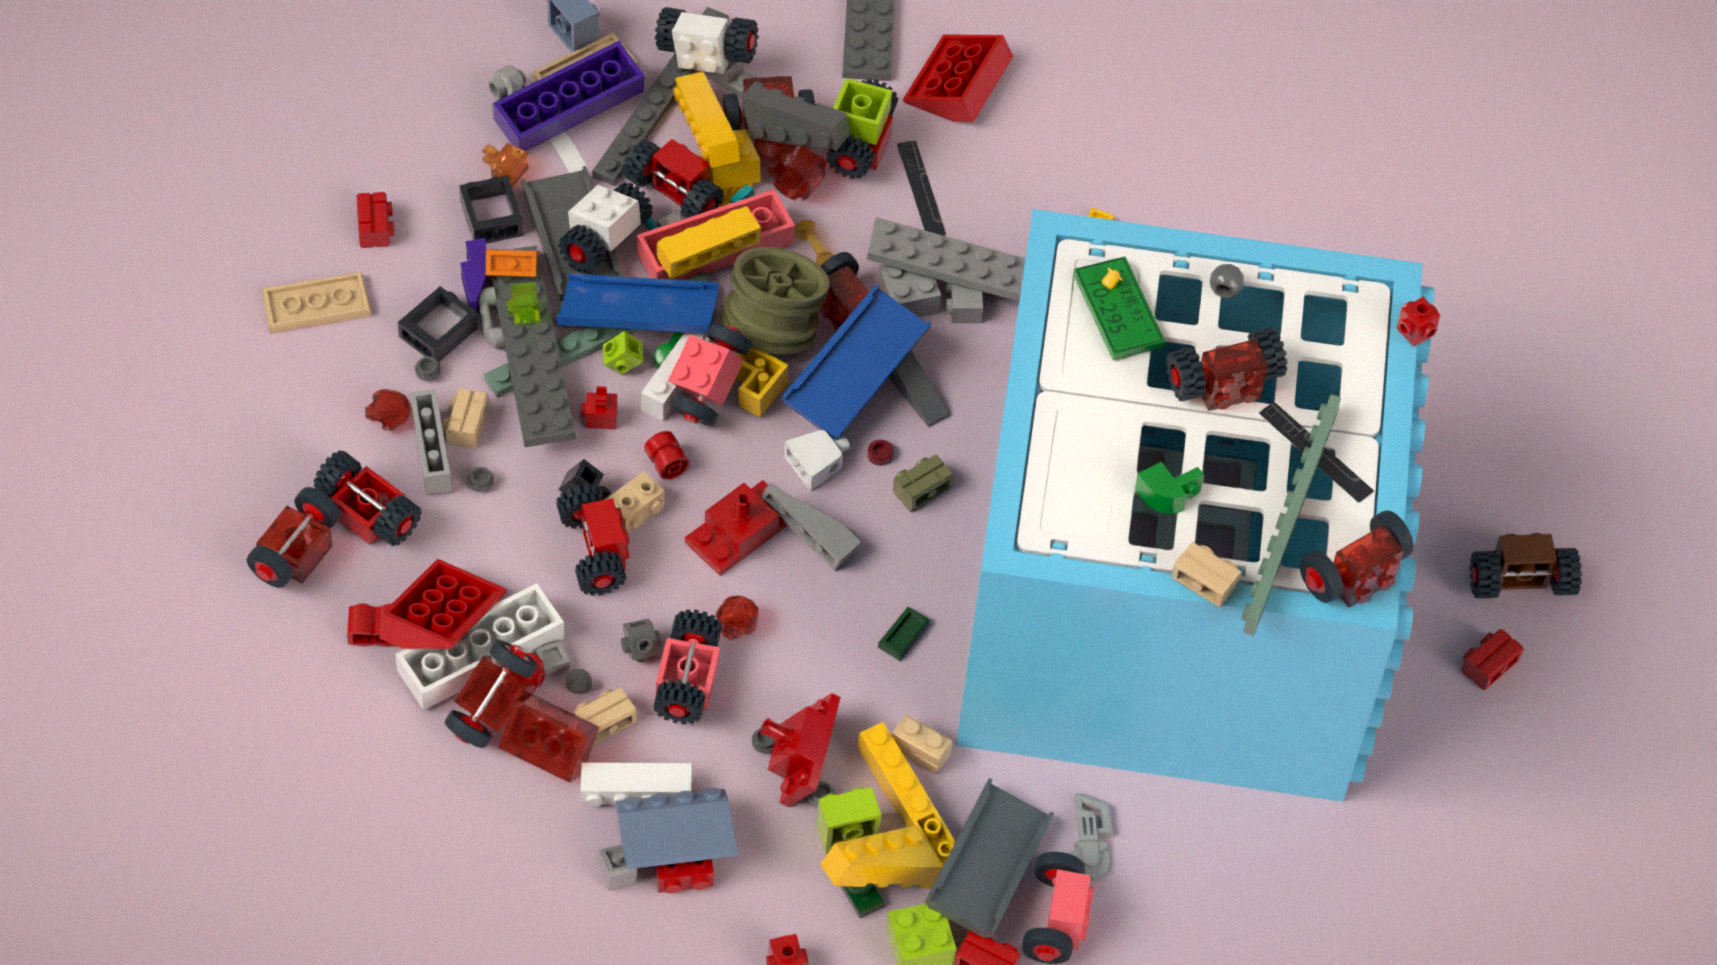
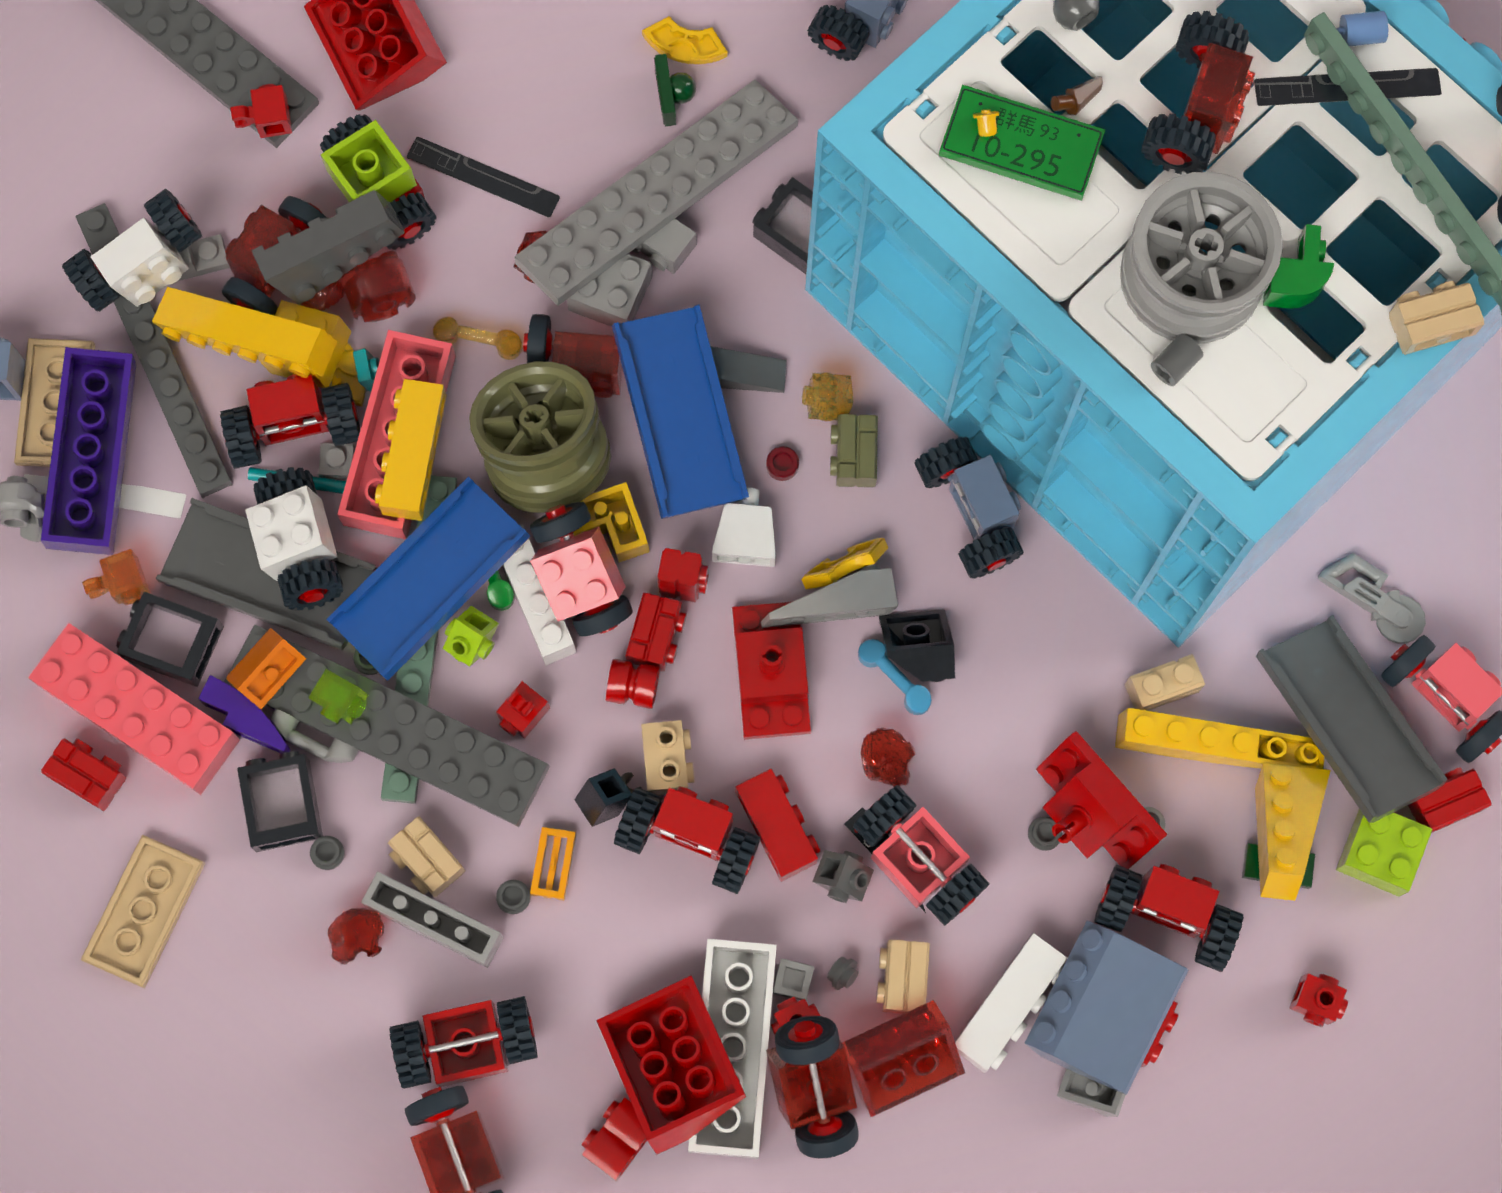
camera: 50 degrees left, 20 degrees up
lime brick [817,787,881,854] -> none
dark green tile [878,607,930,661] -> none
none -> coral brick [28,623,240,795]
none -> red brick [230,84,292,138]
none -> light orange tile [530,827,576,901]
none -> red brick [625,592,687,672]
none -> red brick [657,548,709,602]
none -> red brick [735,768,821,882]
none -> yellow tile [801,537,888,589]
none -> clear yellow brick [802,373,853,421]
none -> dark azure bar [858,639,932,715]
none -> black slope [879,609,955,682]
none -> brick [914,437,1024,579]
none -> reddish brown bar [1051,76,1103,115]
none -> brick [1094,864,1244,972]
none -> light grey wheel [1120,172,1283,343]
none -> dark grey piece [1151,334,1204,386]
none -> medium blue piece [1336,11,1388,46]

